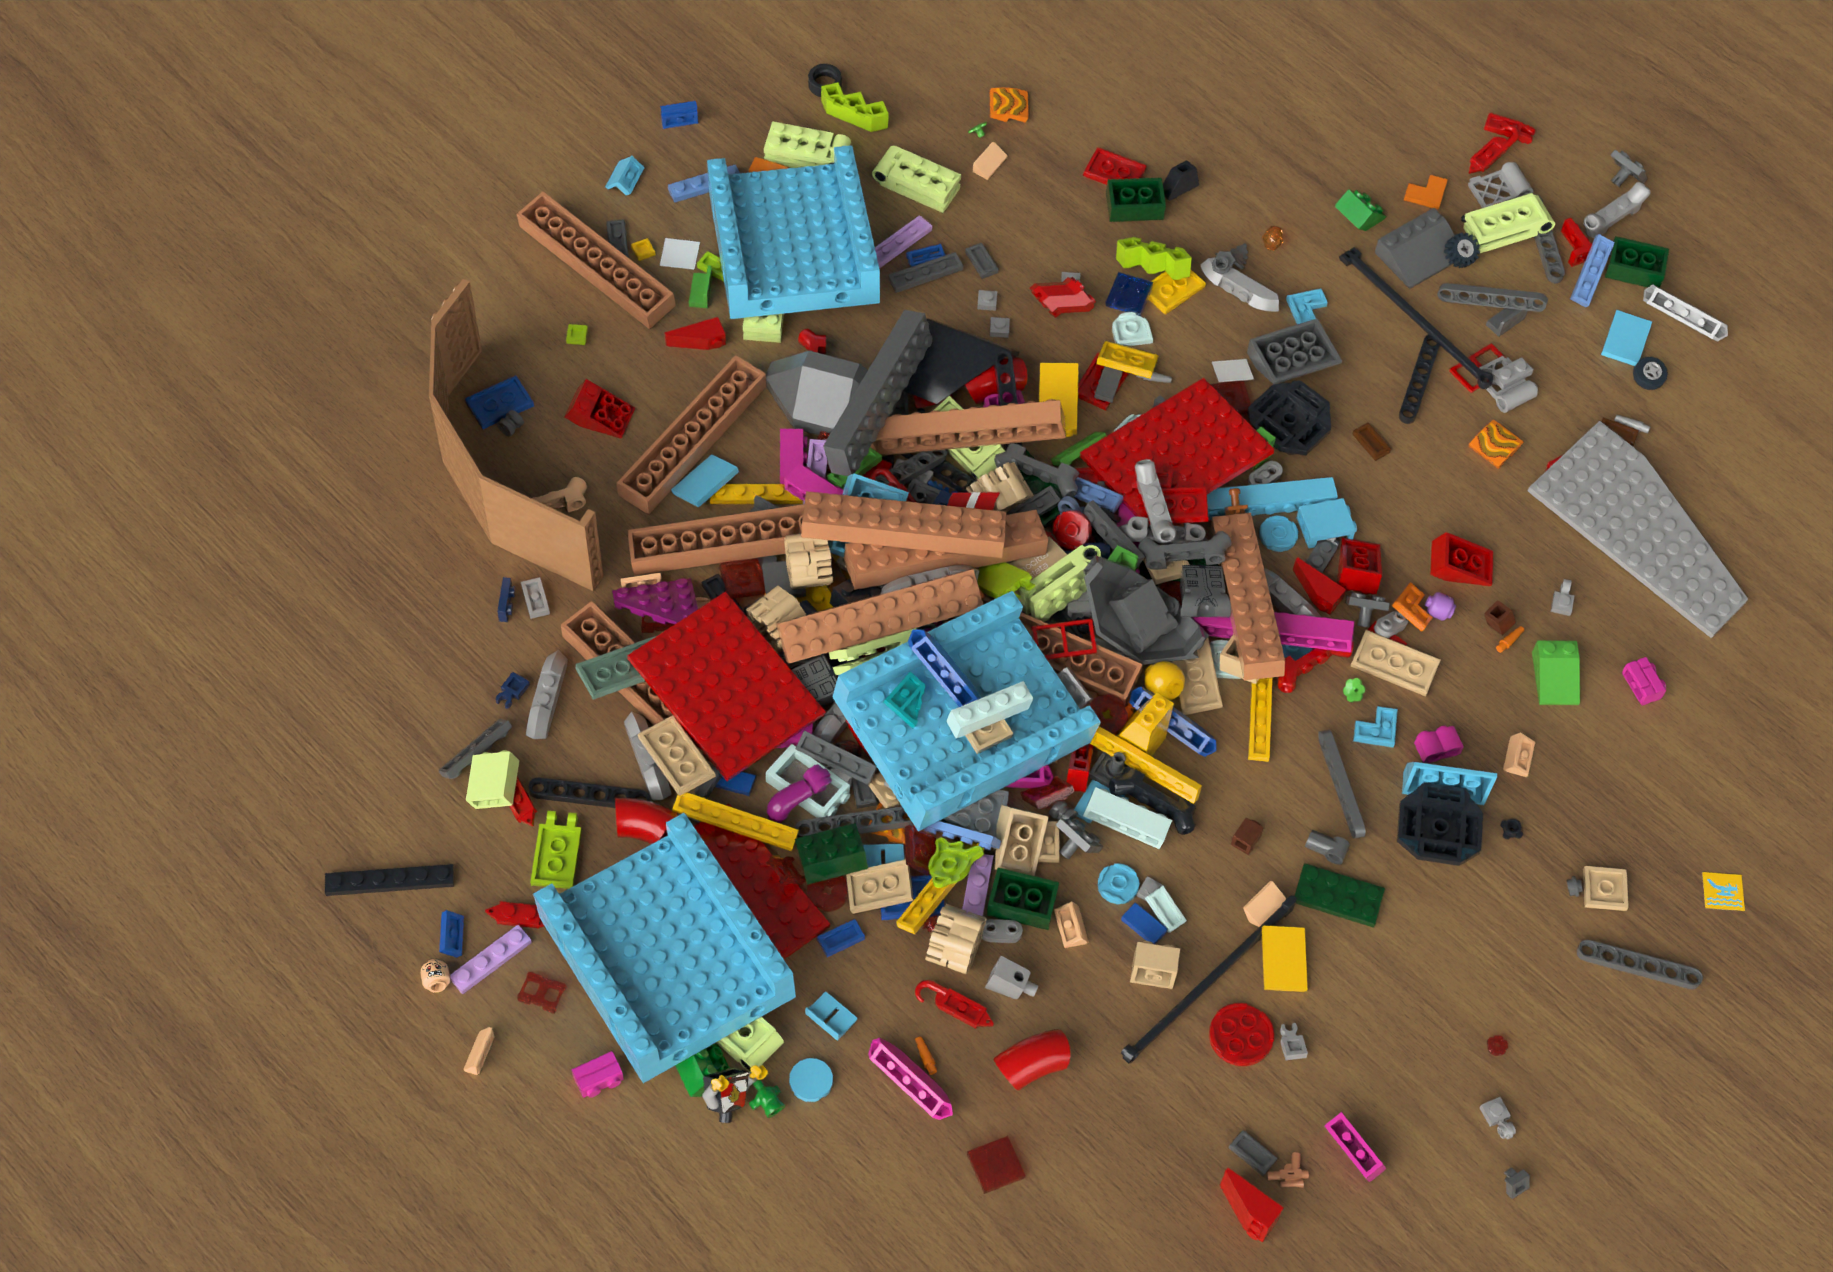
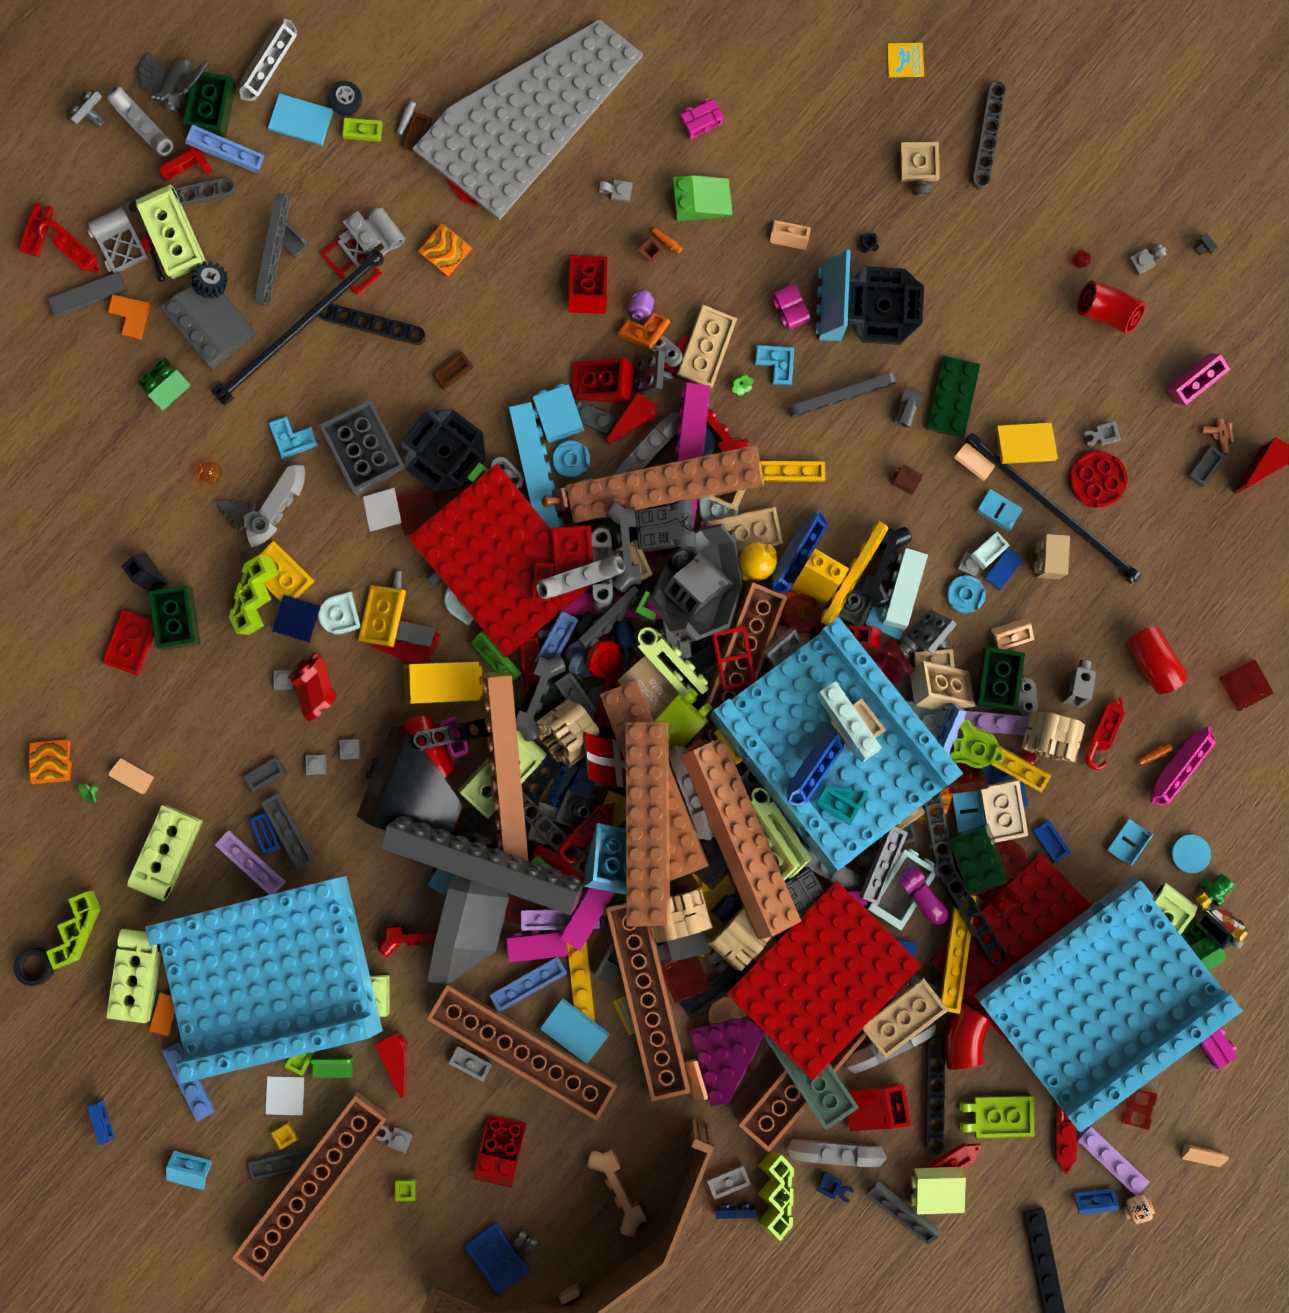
camera: 90 degrees left, 25 degrees up
none -> dark grey tile [48,272,127,317]
none -> dark grey animal [137,53,208,112]
none -> lime plate [342,118,383,142]
none -> light grey plate [376,1124,414,1153]
none -> light grey plate [449,1045,493,1082]
none -> medium blue plate [489,957,567,1012]
none -> lime brick [757,1150,794,1241]
none -> red slope [847,1082,911,1131]
none -> black beam [935,861,1006,965]
none -> medium azure piece [976,489,1023,532]
none -> red brick [1077,280,1146,335]

